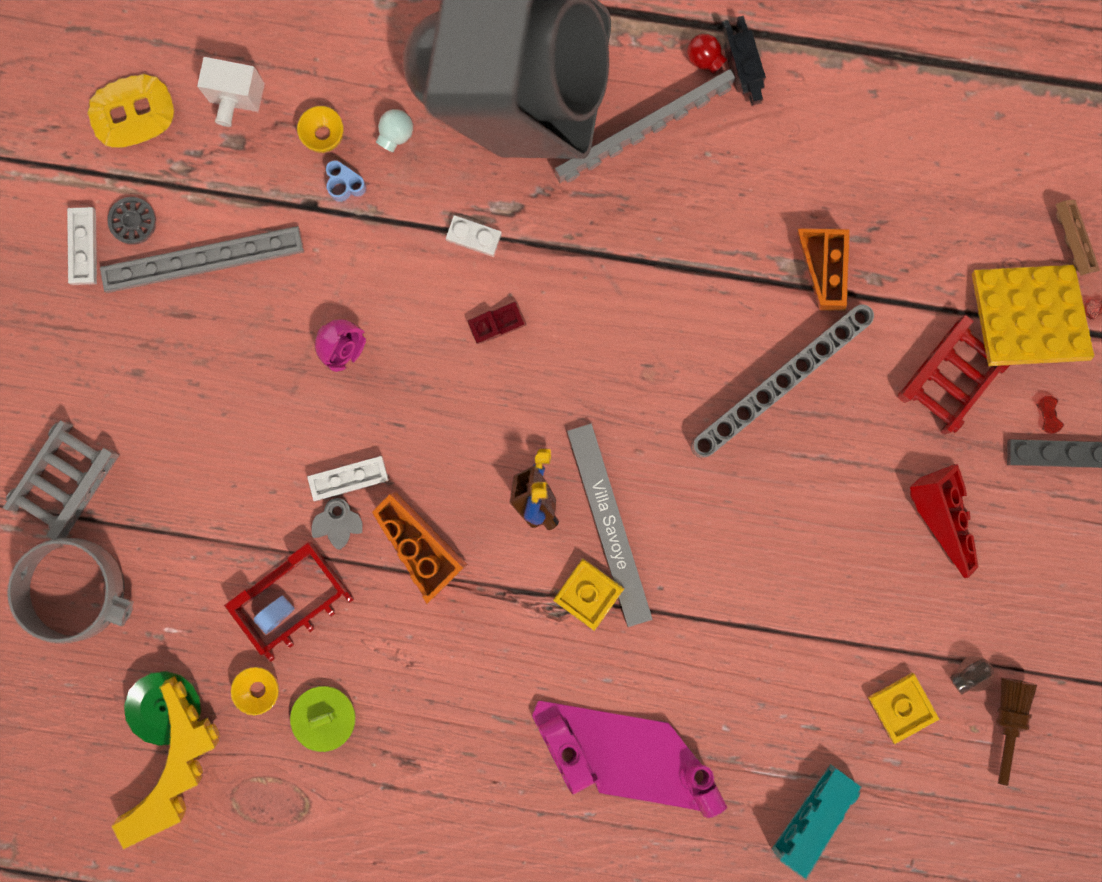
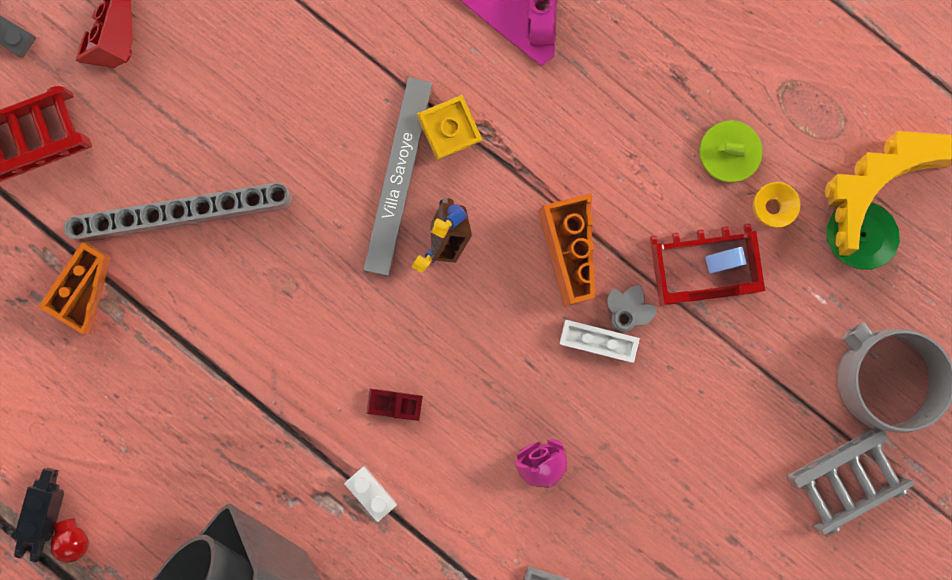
camera: 150 degrees left, 0 degrees up
light grey plate [555,69,735,183] -> none

